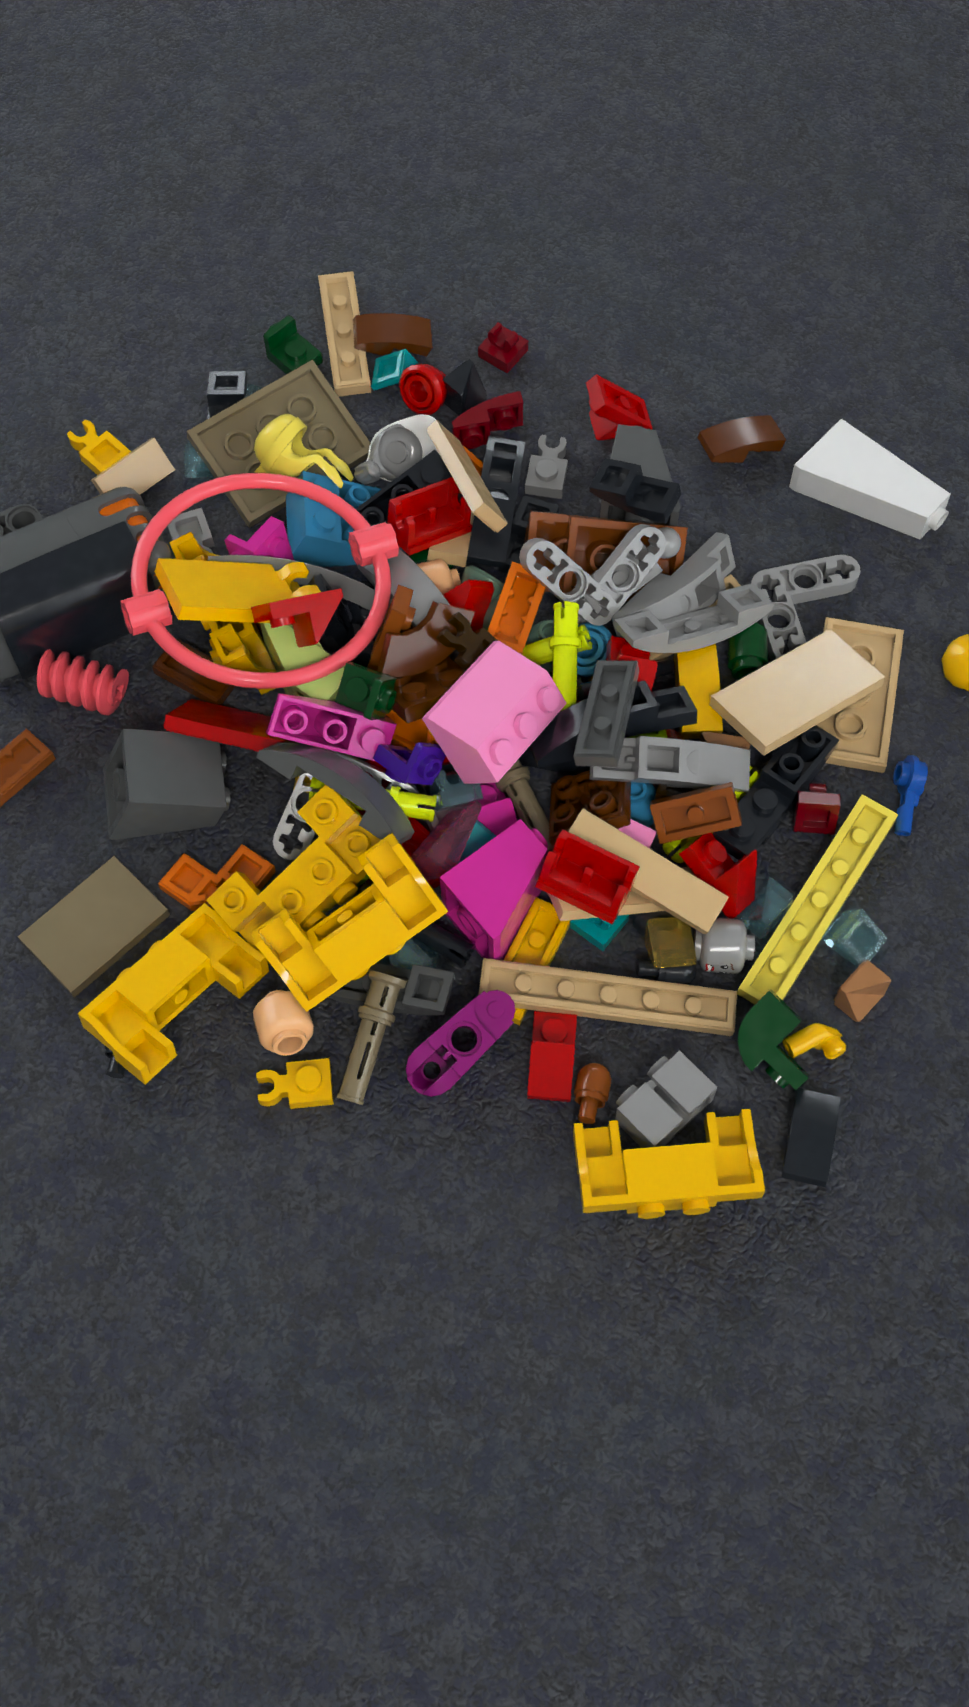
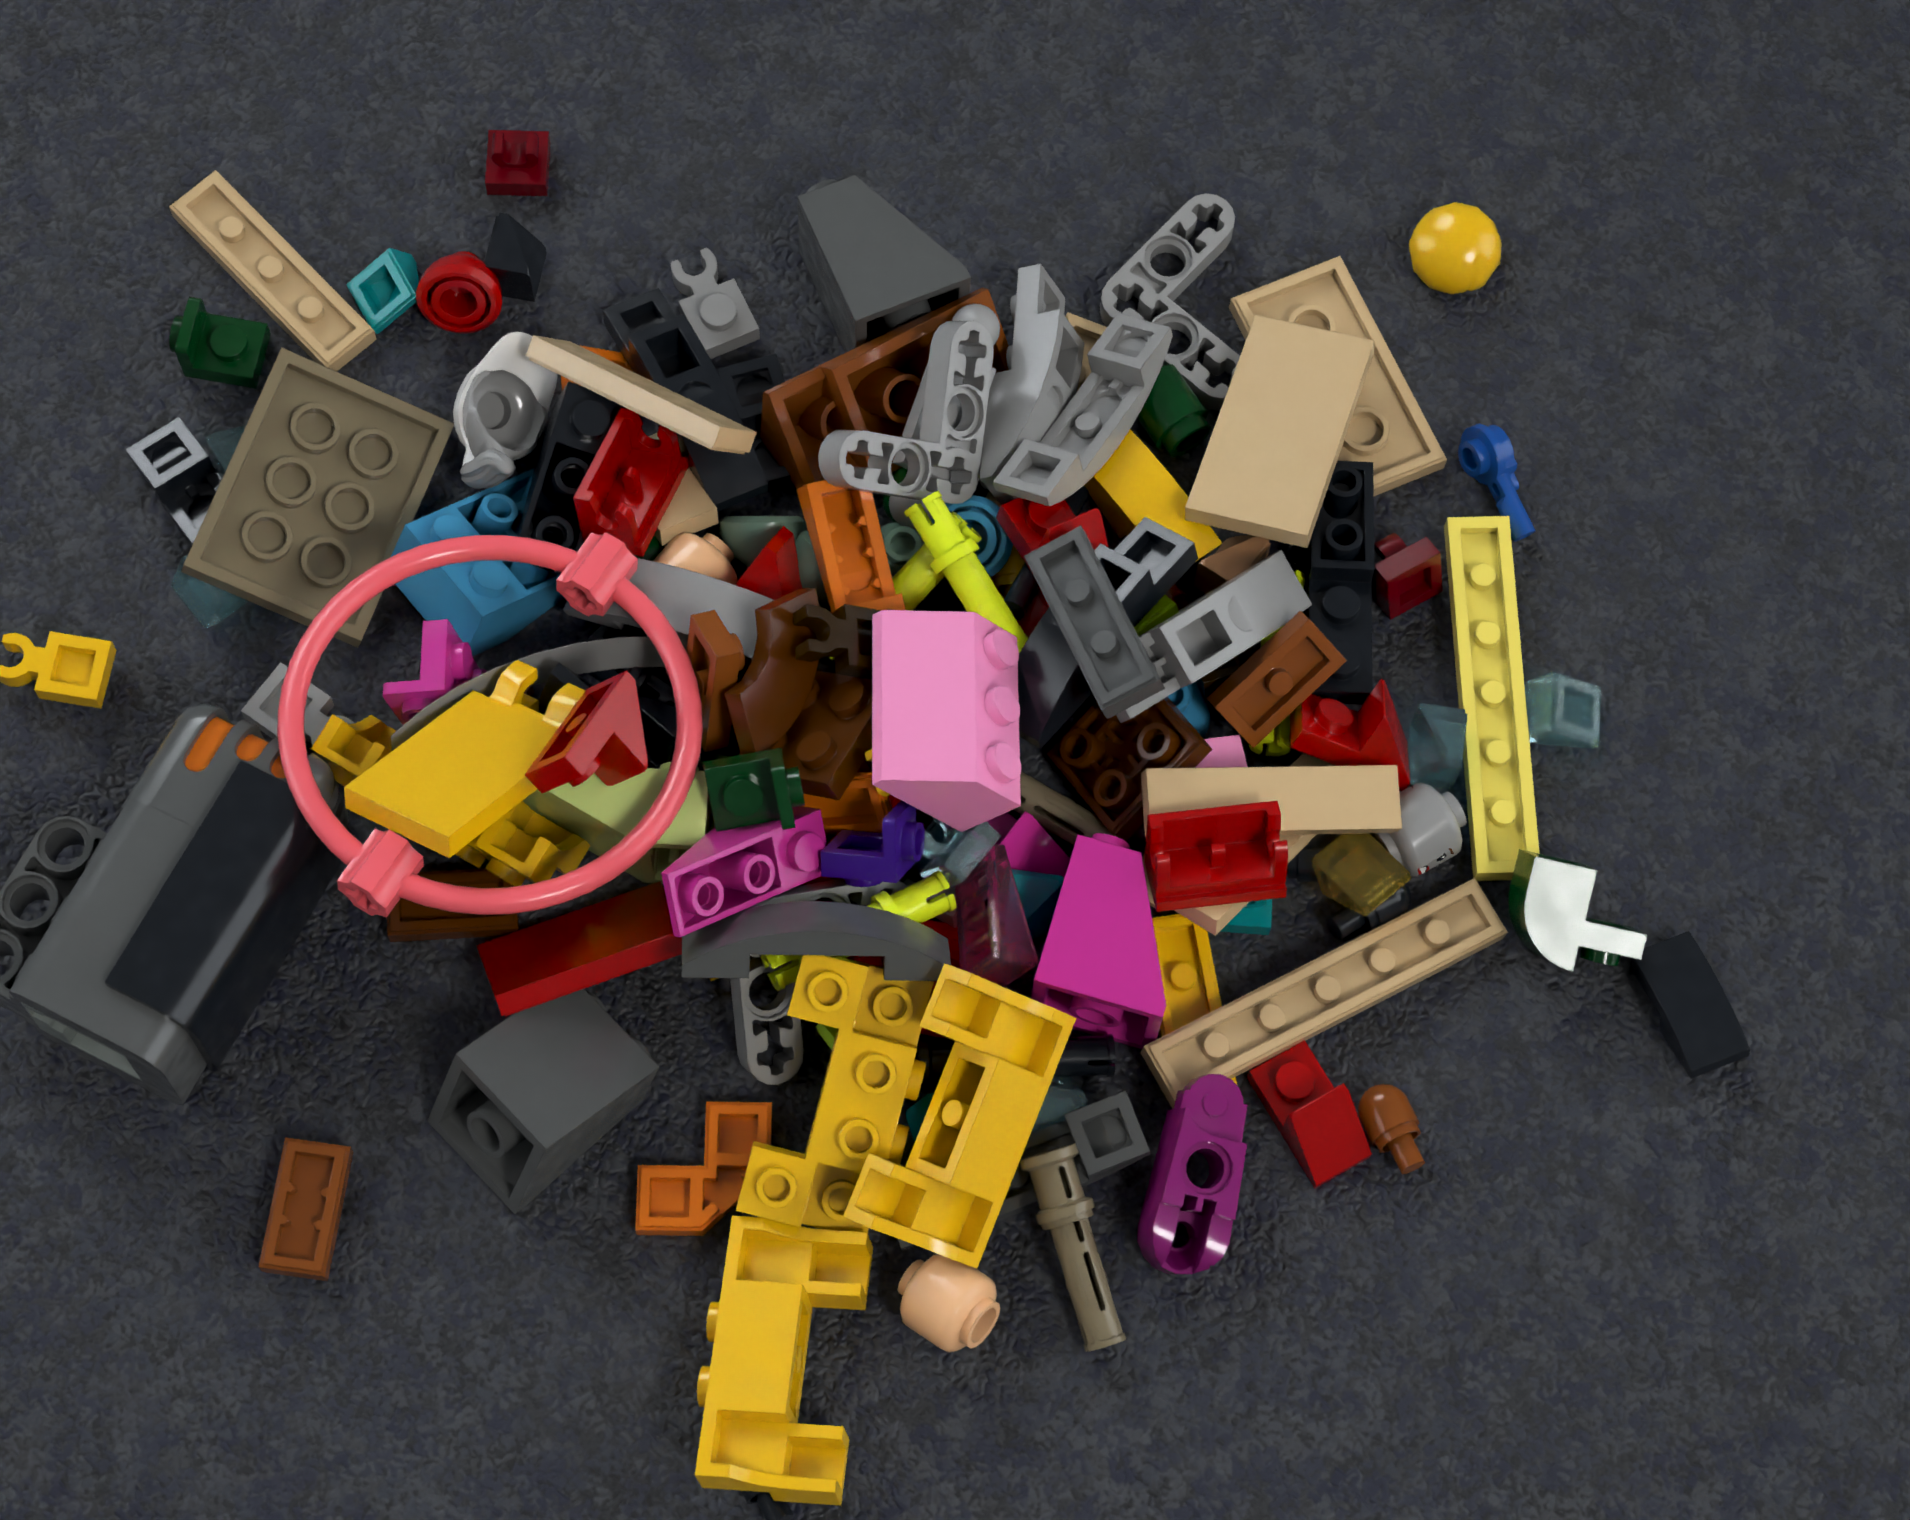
camera: 40 degrees left, 5 degrees up
dark tan tile [18,856,170,998] -> none
coral piece [36,649,129,715] -> none
tan tile [91,438,175,495] -> none
light yellow hair [254,414,354,488] -> none
yellow plate [256,1058,334,1109] -> none
reddish brown slope [353,313,433,357] -> none
dark red slope [452,391,523,449] -> none
yellow bracket [573,1109,765,1219] -> none
red slope [586,374,653,441] -> none
black slope [589,458,681,524] -> none
light grey piece [615,1050,717,1148] -> none
reddish brown slope [697,415,786,463] -> none
yellow arm [782,1023,846,1059] -> none
white slope [789,419,951,539] -> none
medium nougat slope [834,960,891,1022] -> none

